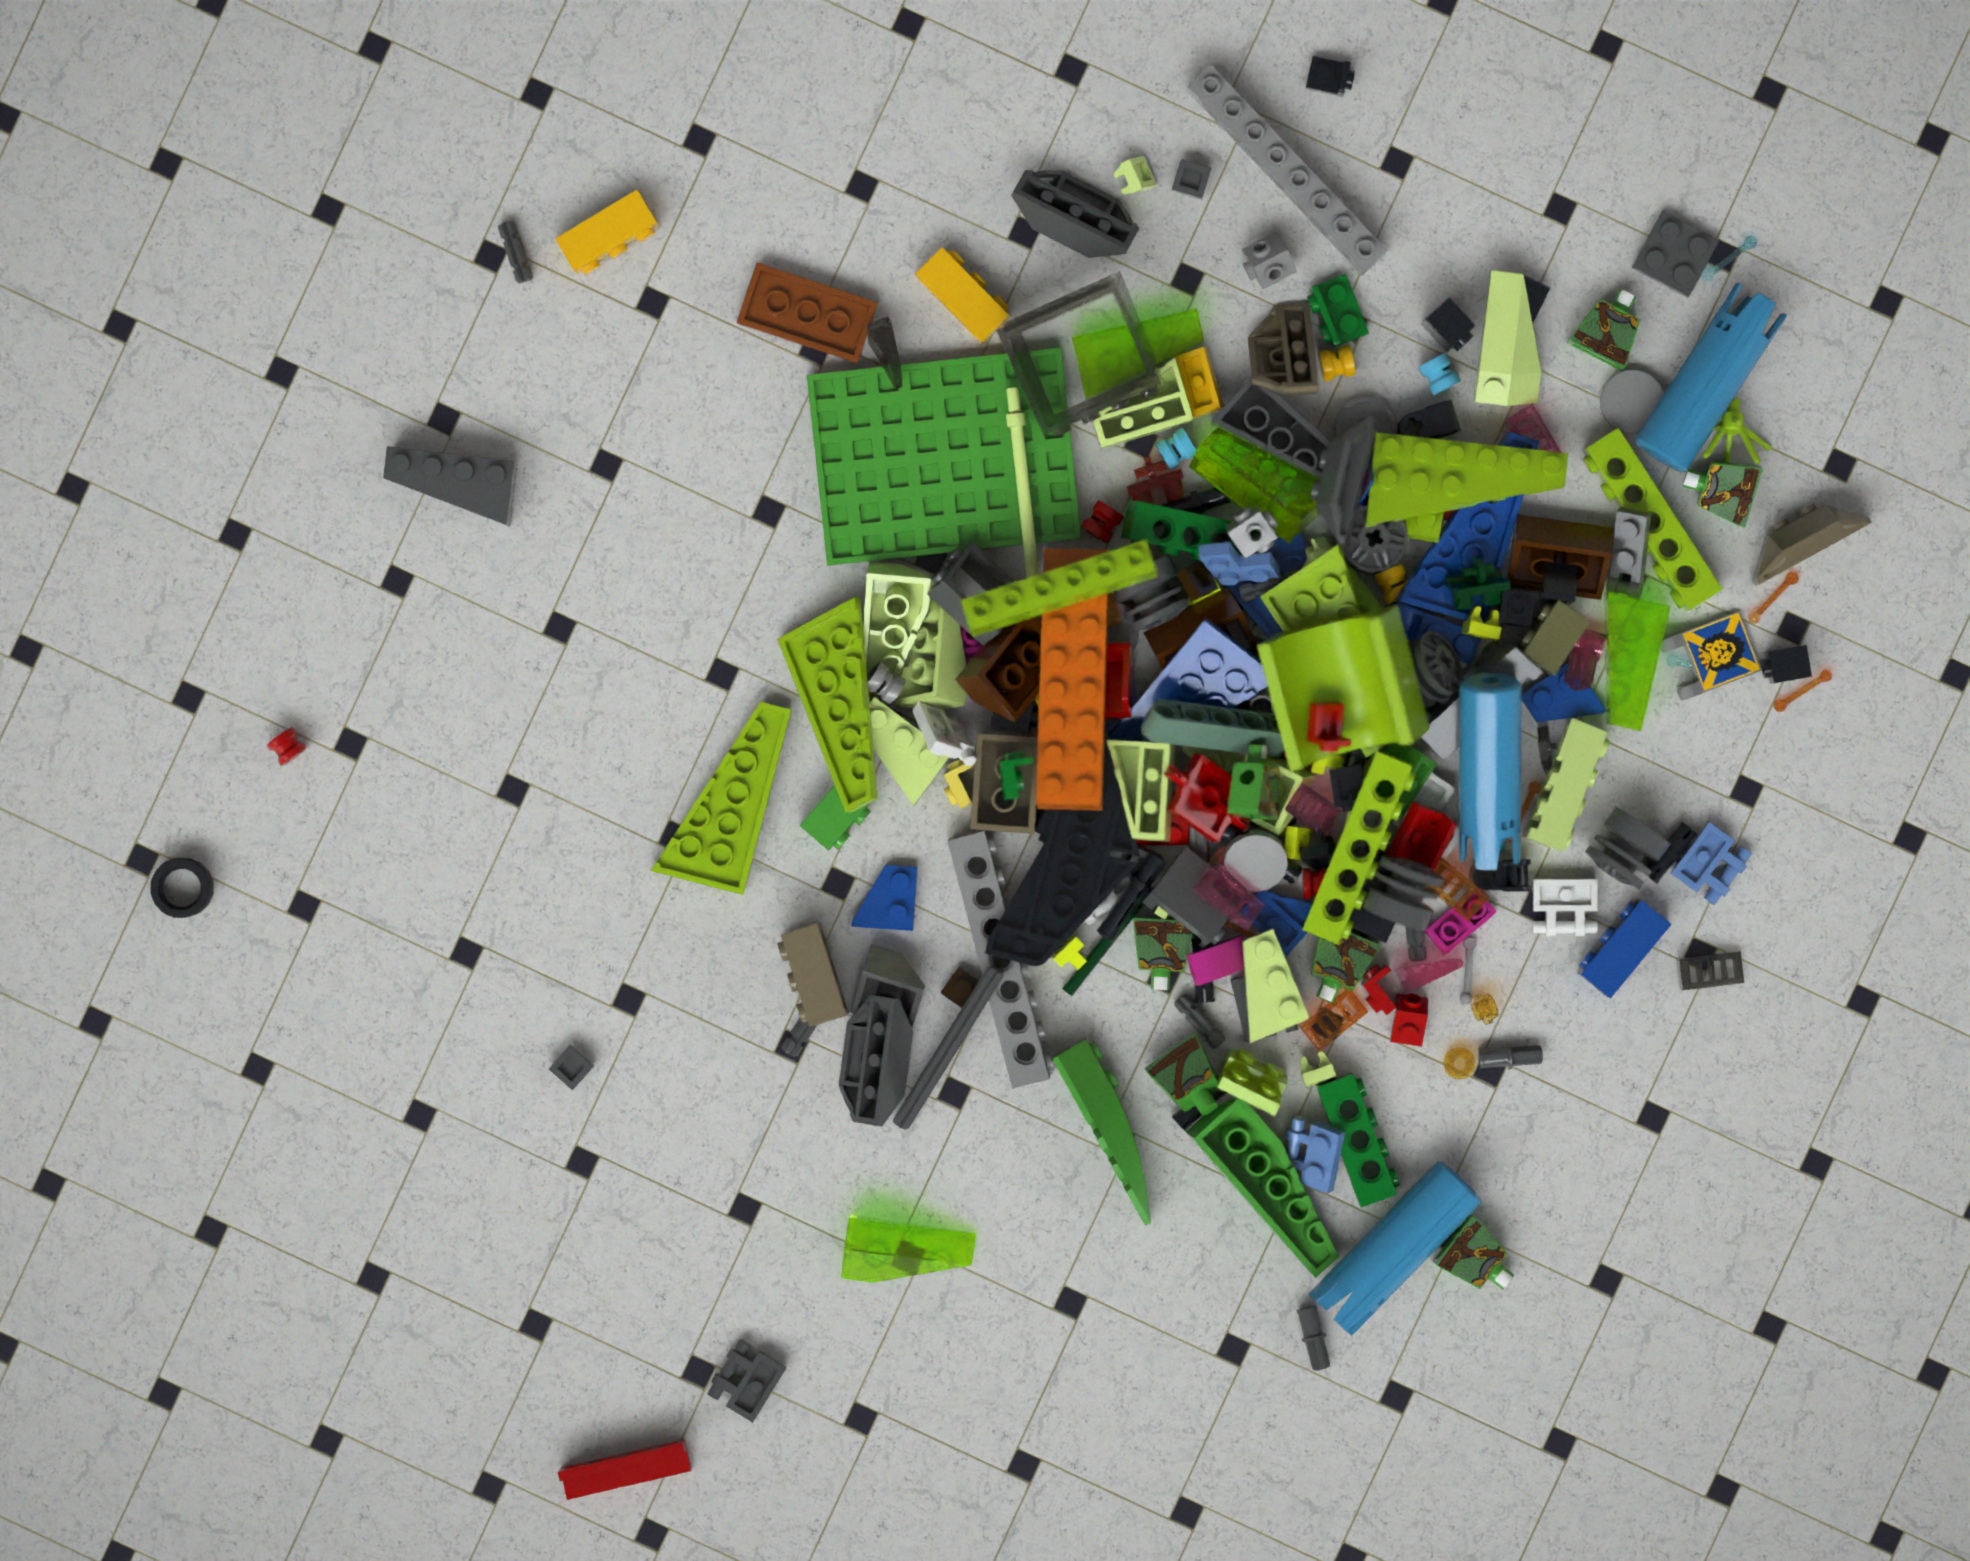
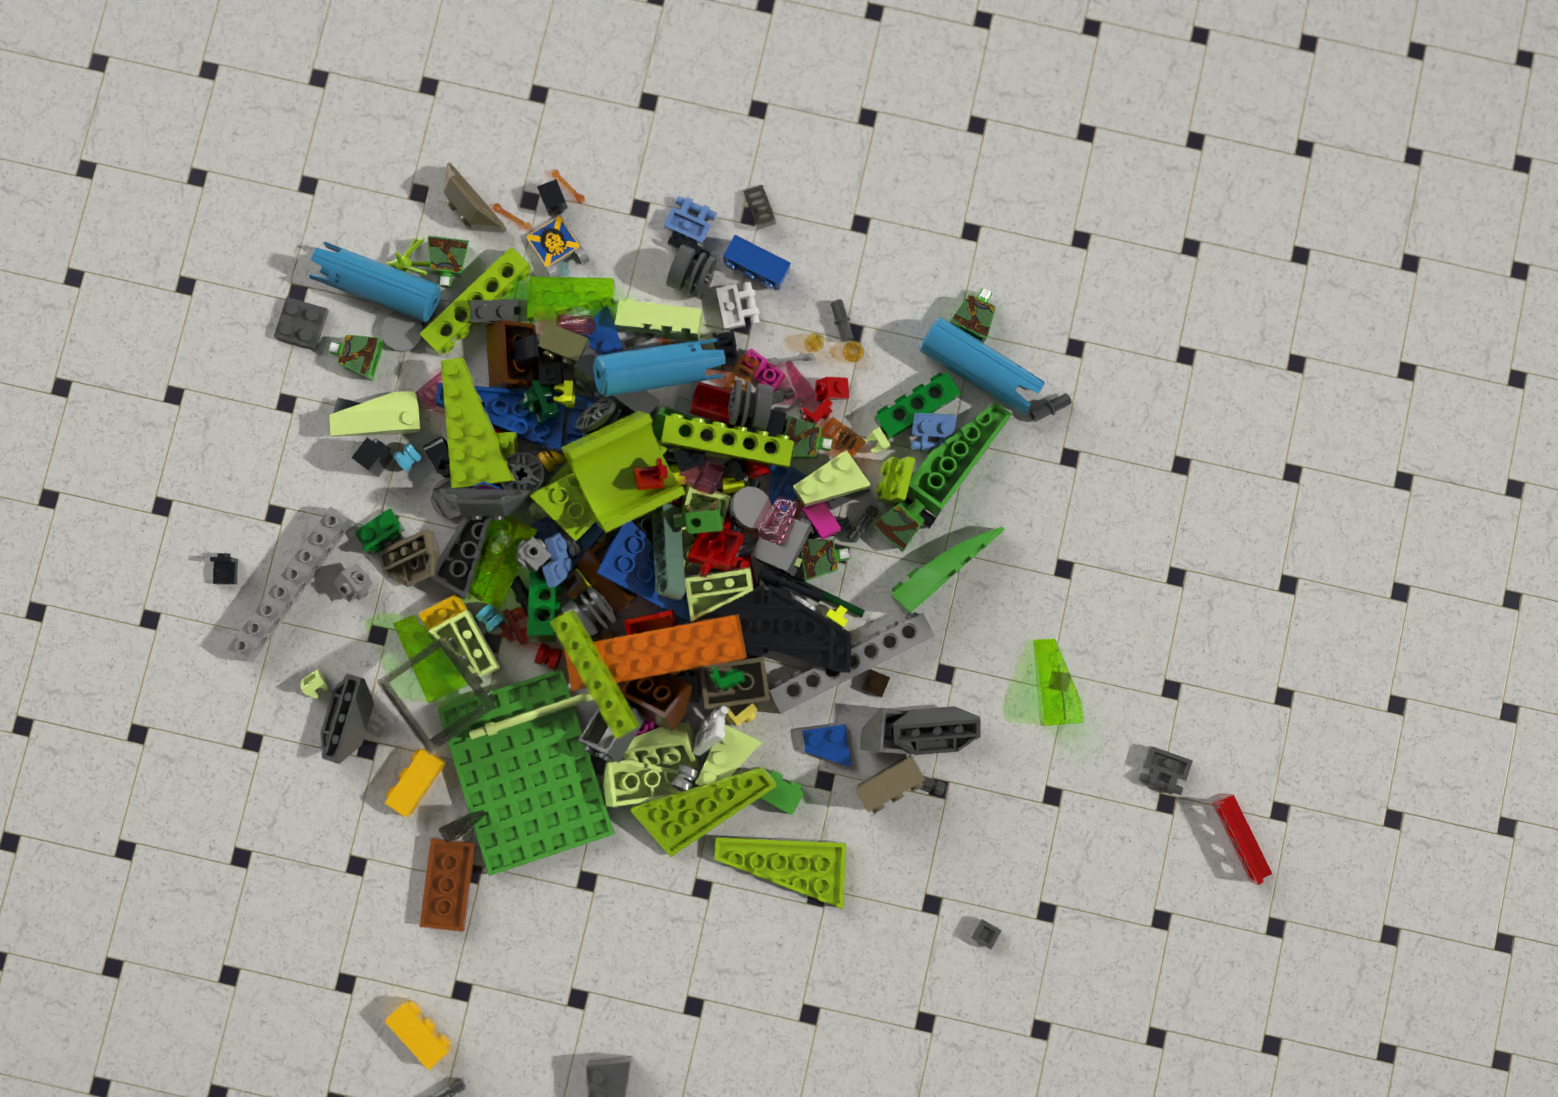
camera: 110 degrees left, 5 degrees down
dark grey axle [893,965,1004,1130] -> none
dark grey plate [1171,159,1211,200] -> none
yellow wheel [1318,344,1356,382] -> none
clear light blue hinge [1701,236,1757,282] -> none

